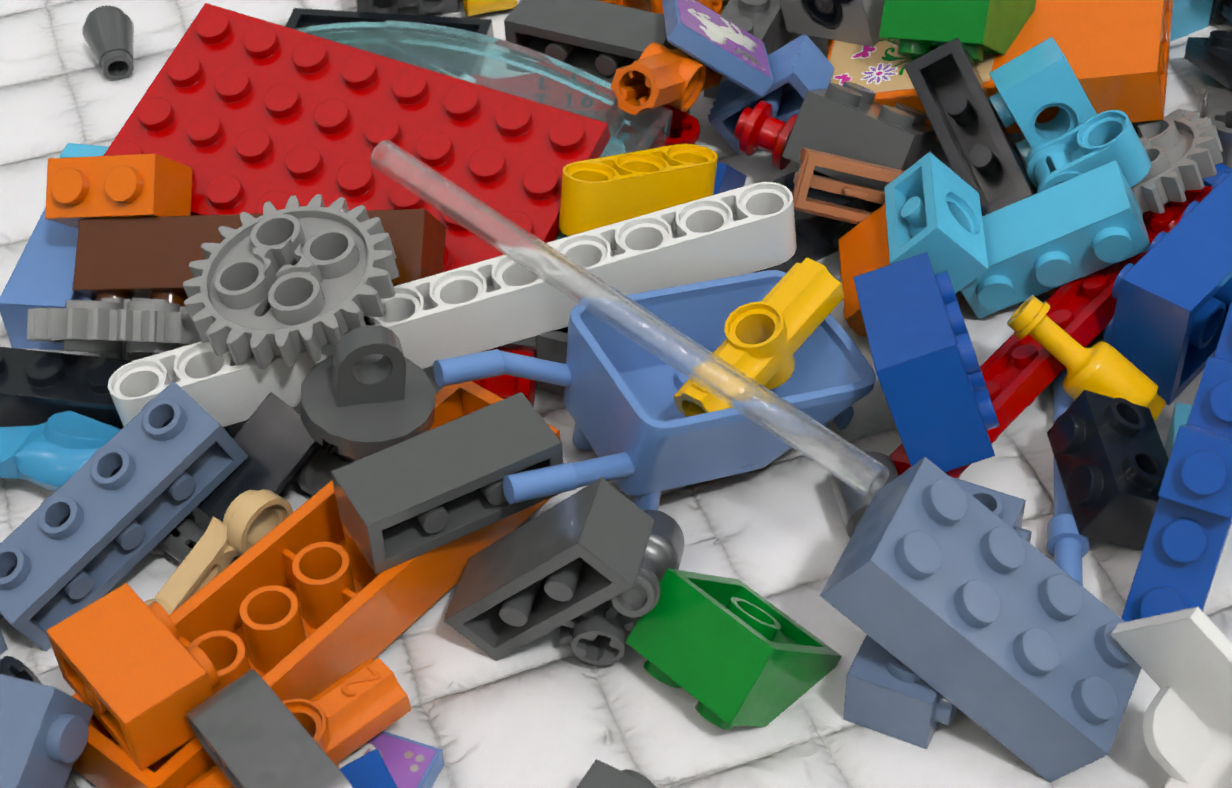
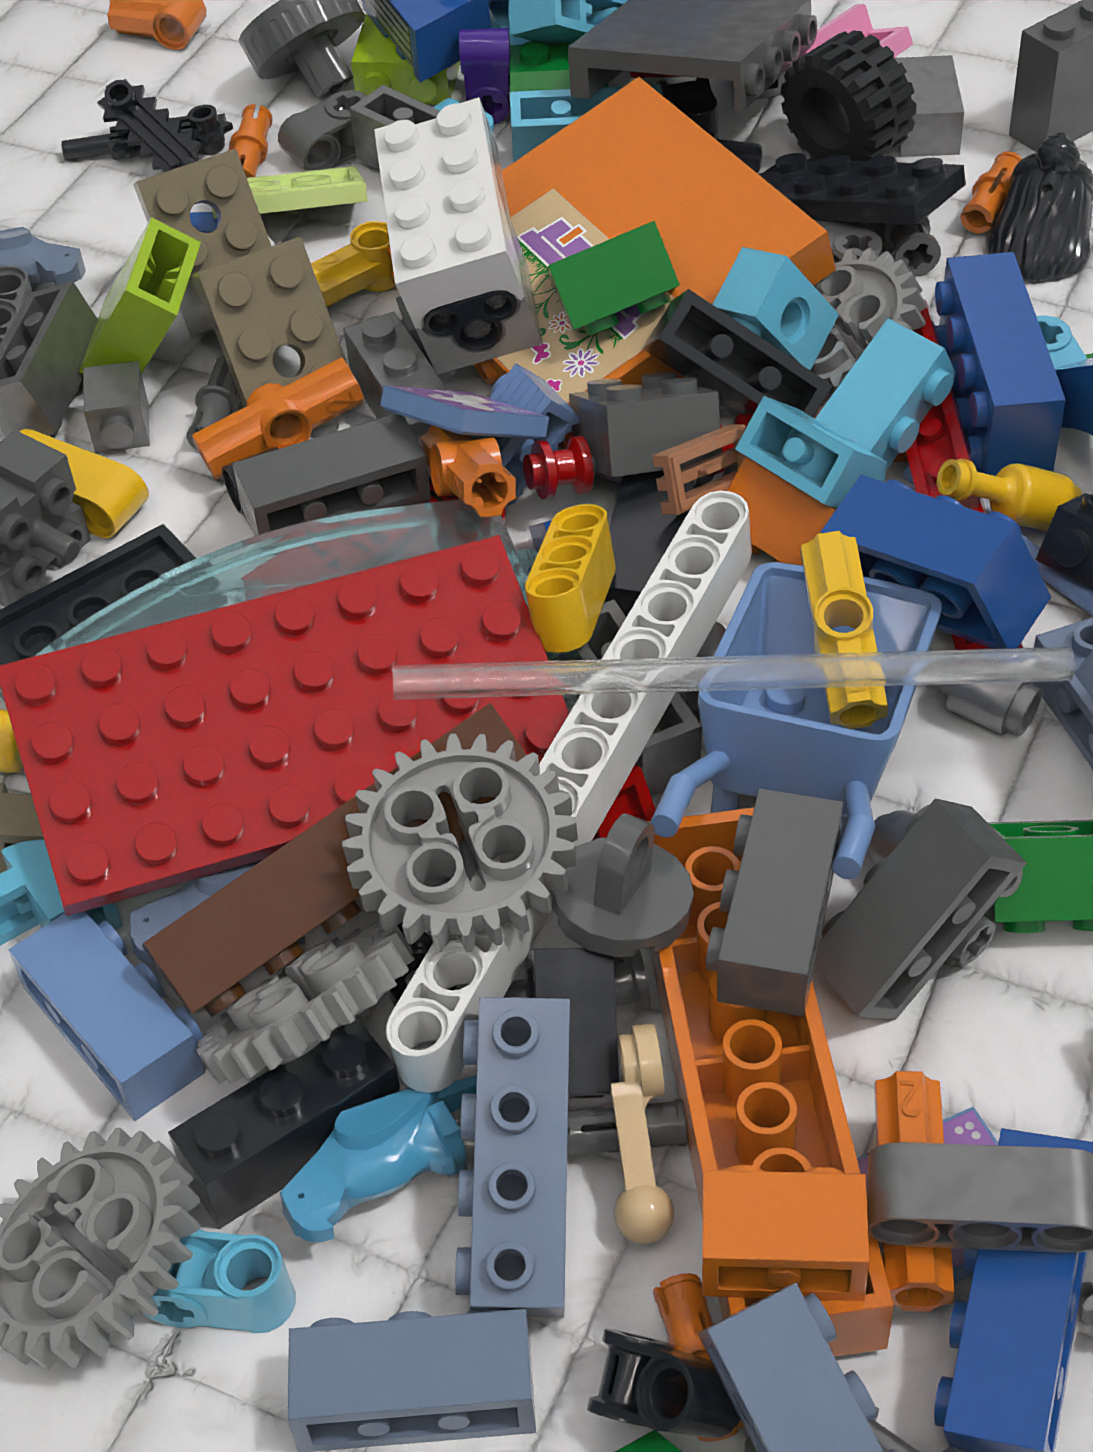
camera: 45 degrees left, 5 degrees up
orange brick [45,154,192,229] -> none
medium azure piece [1025,110,1151,193] -> none

